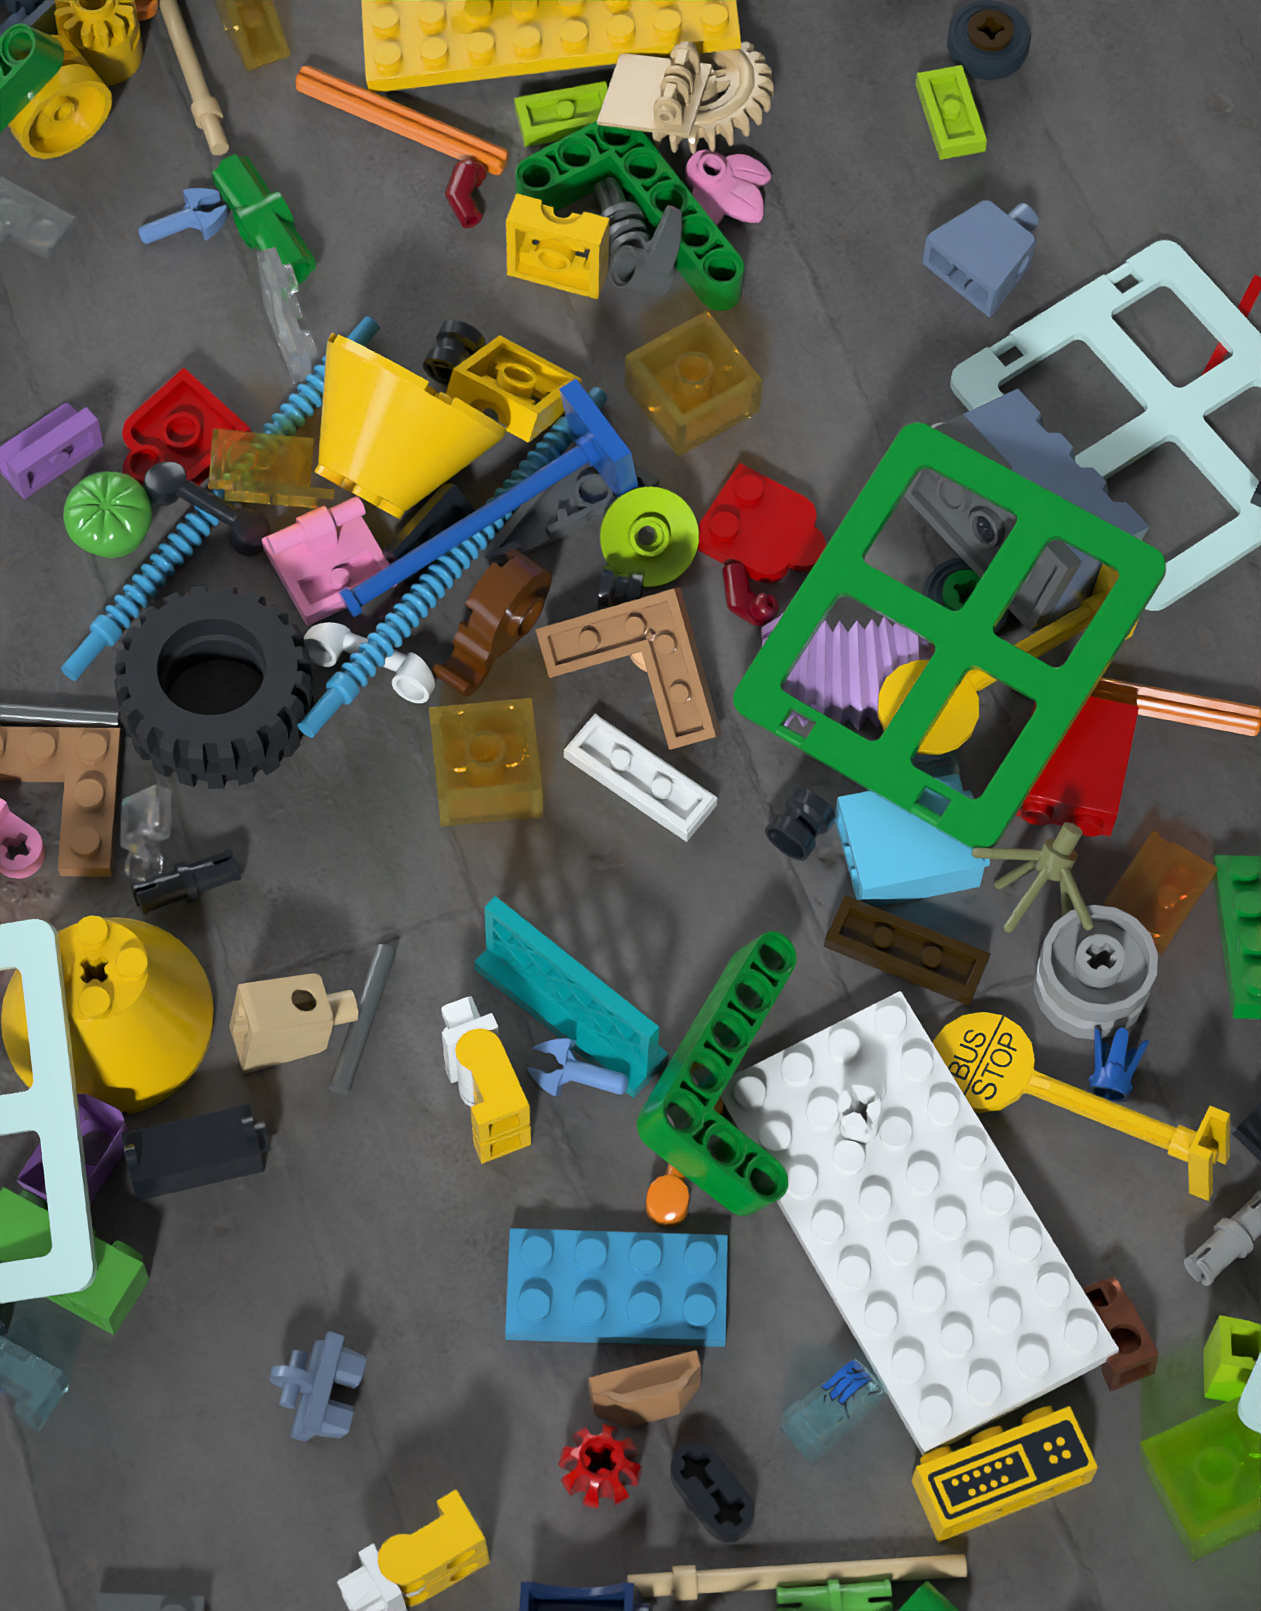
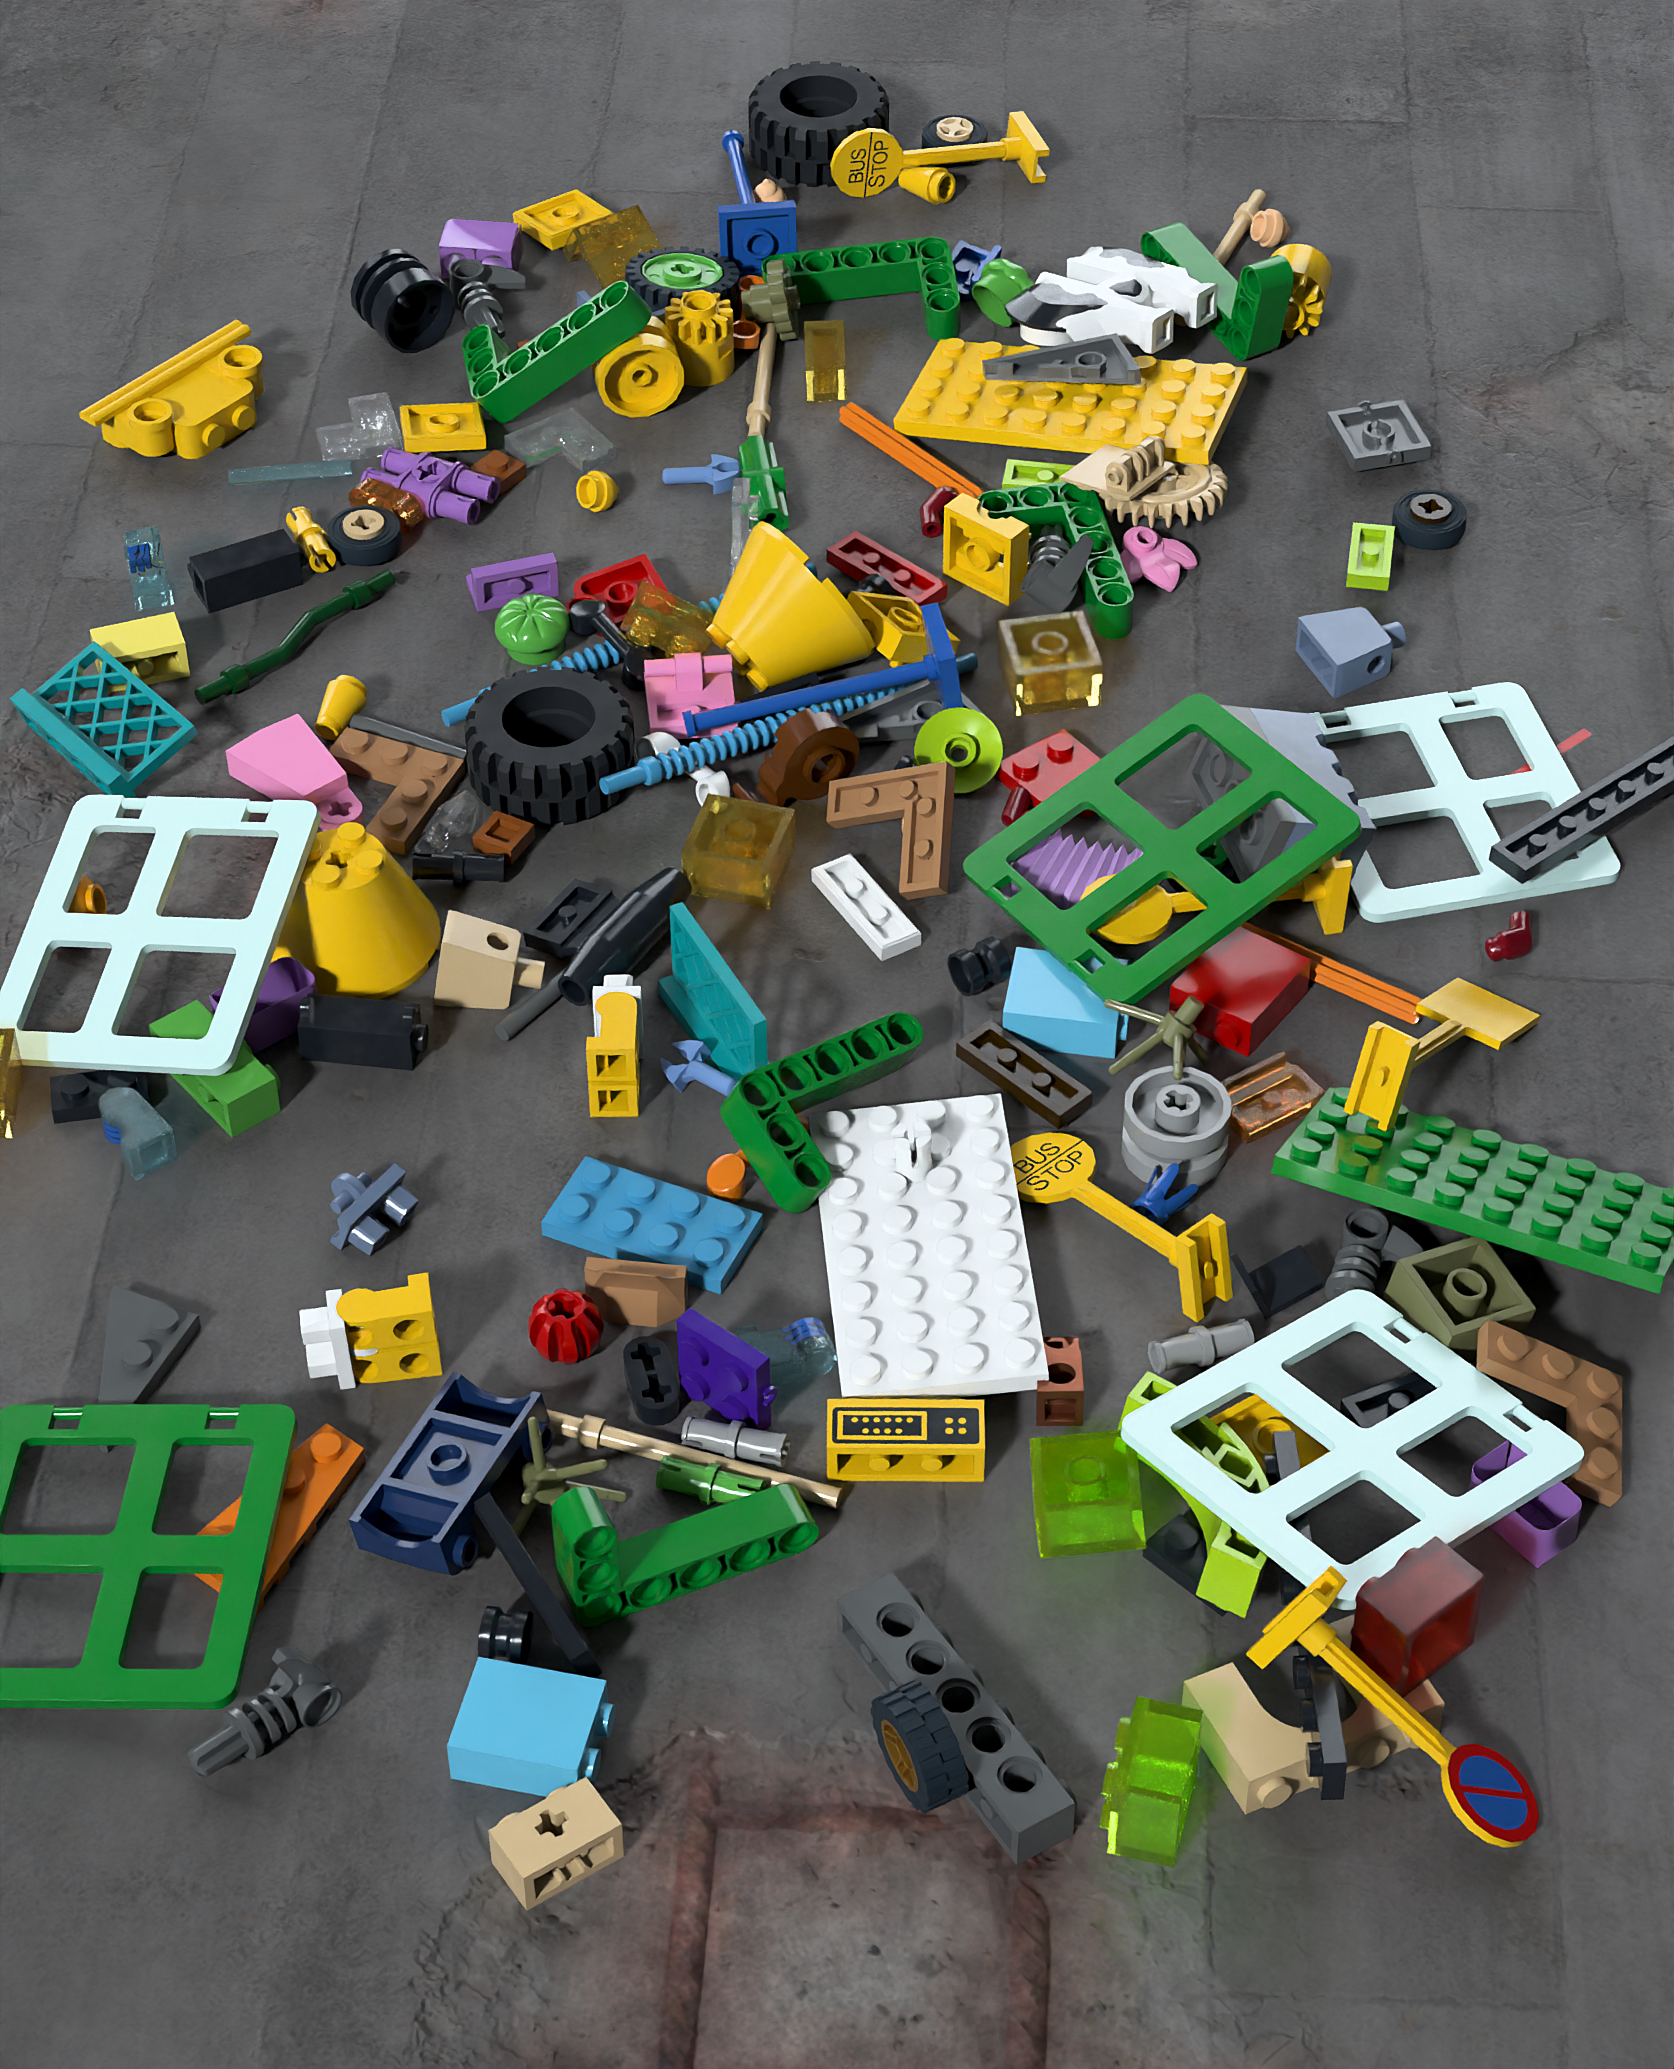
camera: 25 degrees right, 20 degrees down
none -> dark orange plate [472,811,535,864]
none -> black plate [523,867,692,1006]
none -> yellow plate [576,471,619,512]
none -> dark purple plate [677,1308,778,1431]
none -> light grey pin [681,1416,790,1467]
none -> red plate [826,531,948,606]

